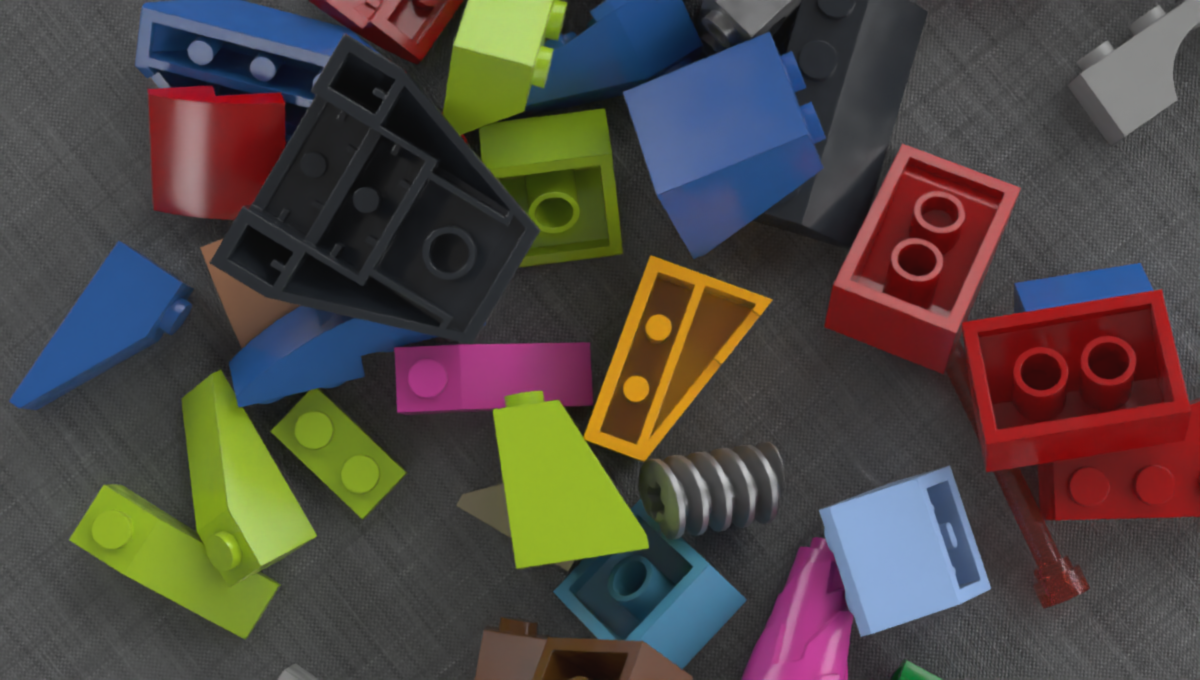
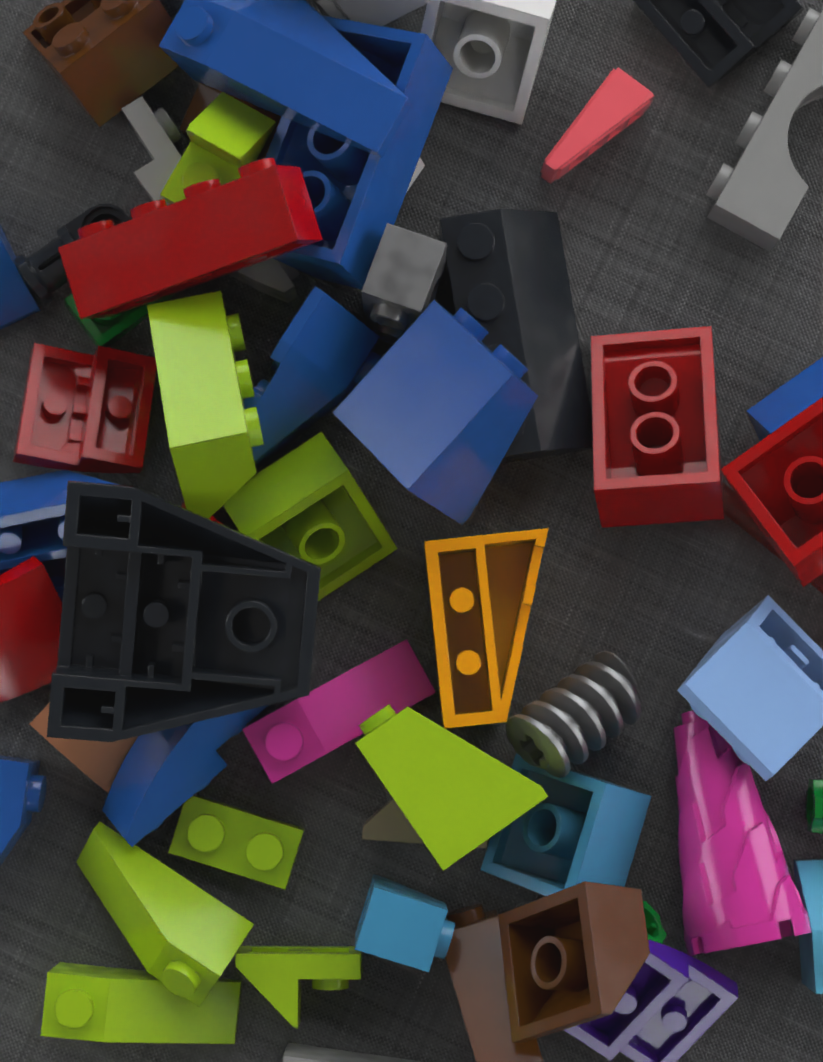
camera: 30 degrees left, 0 degrees up
none -> lime slope [235,946,362,1029]
none -> dark azure slope [355,874,455,973]

